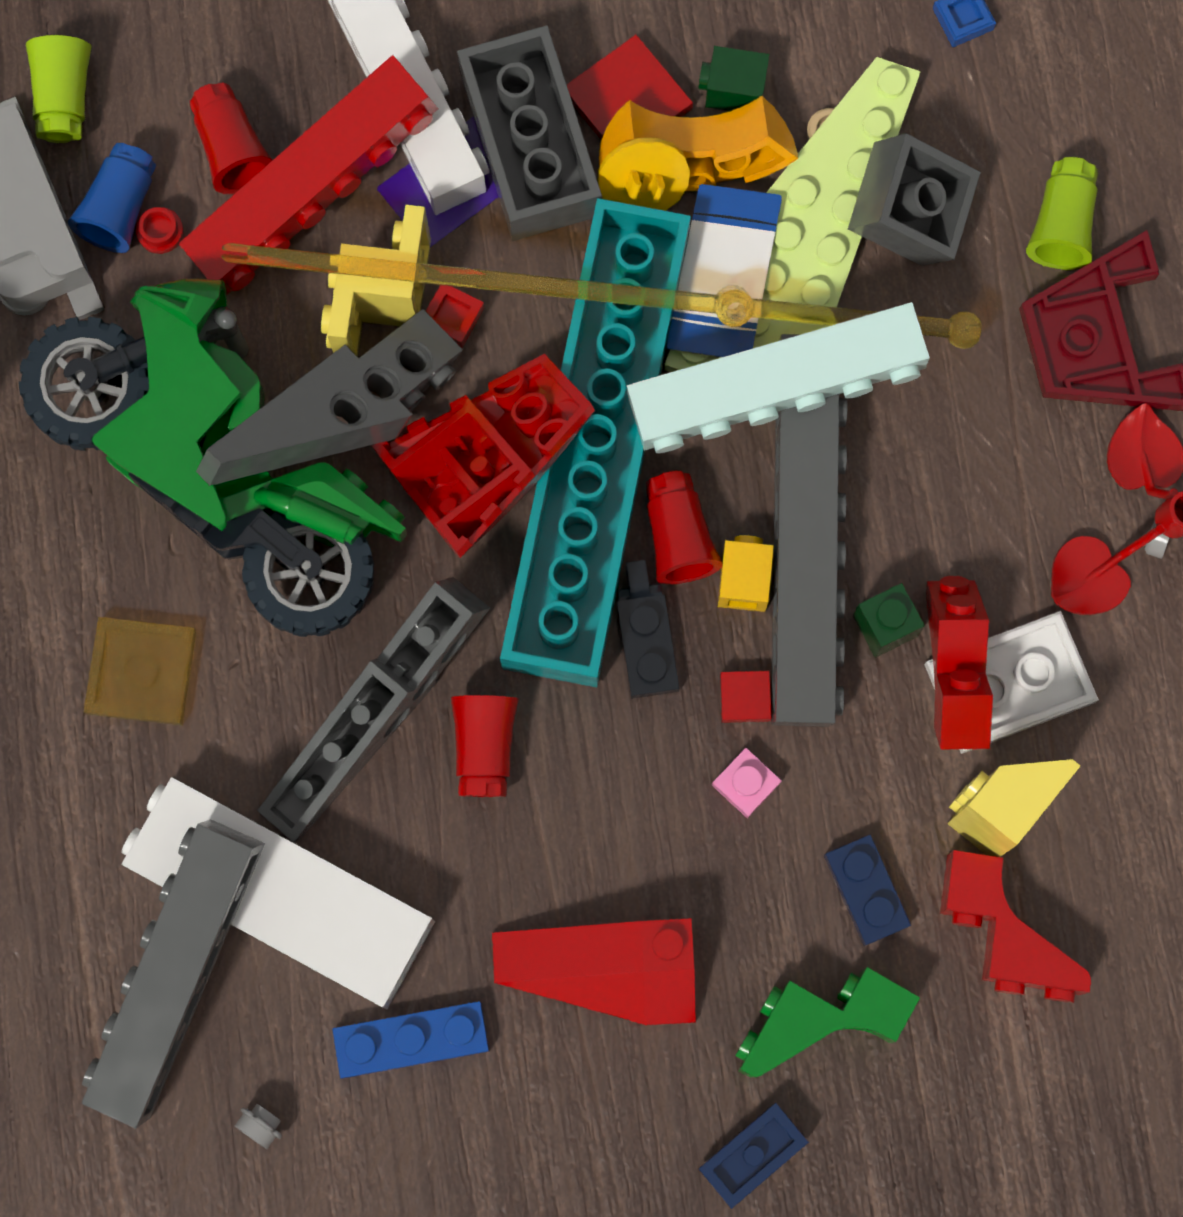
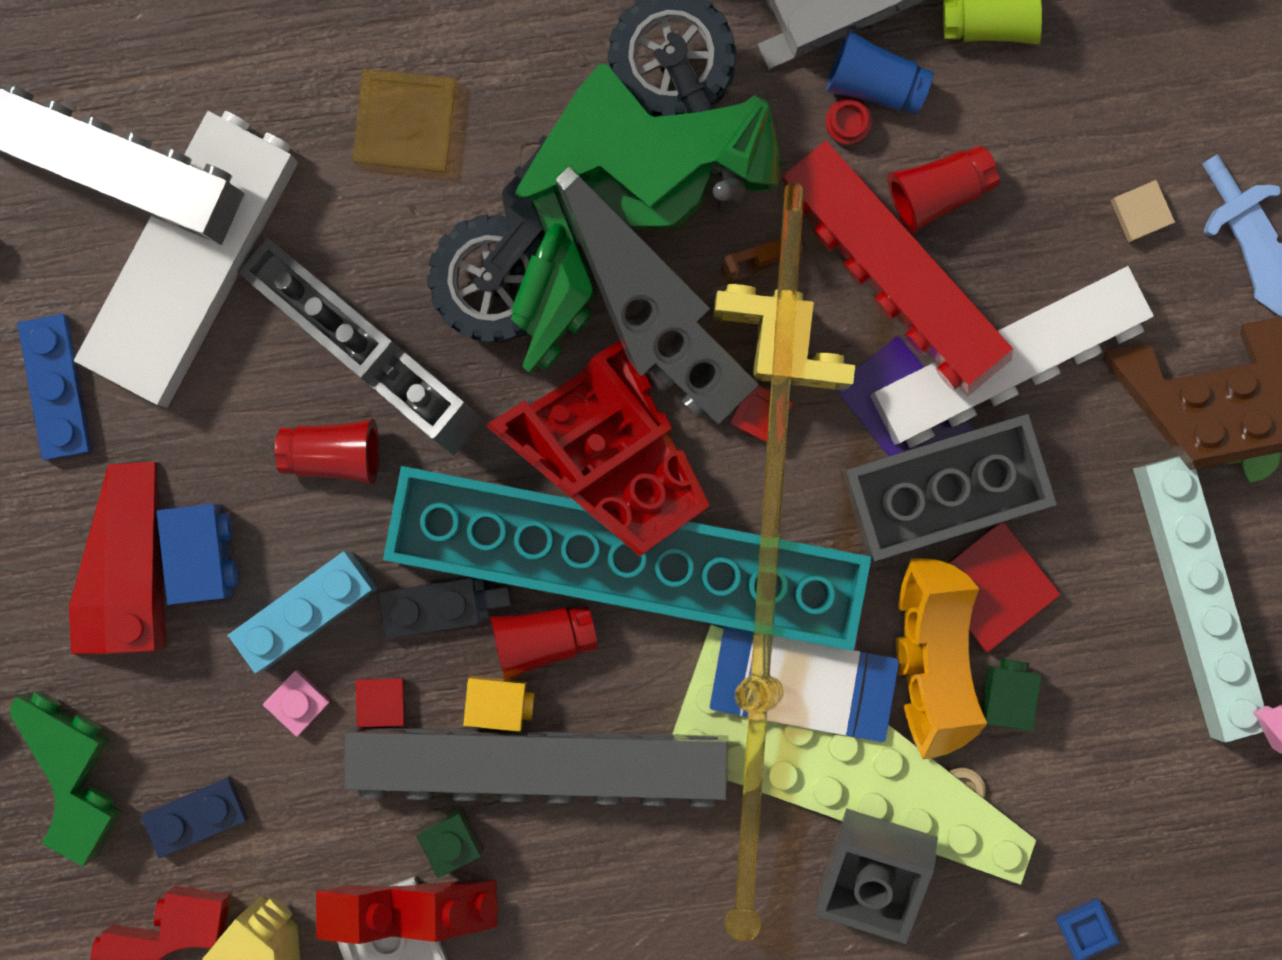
camera: 85 degrees right, 10 degrees up
yellow piece [597,138,690,211] -> none
light aqua brick [627,302,930,453] -> none
none -> blue brick [157,504,238,605]
none -> medium azure brick [228,551,378,674]
none -> reddish brown tile [721,233,806,284]

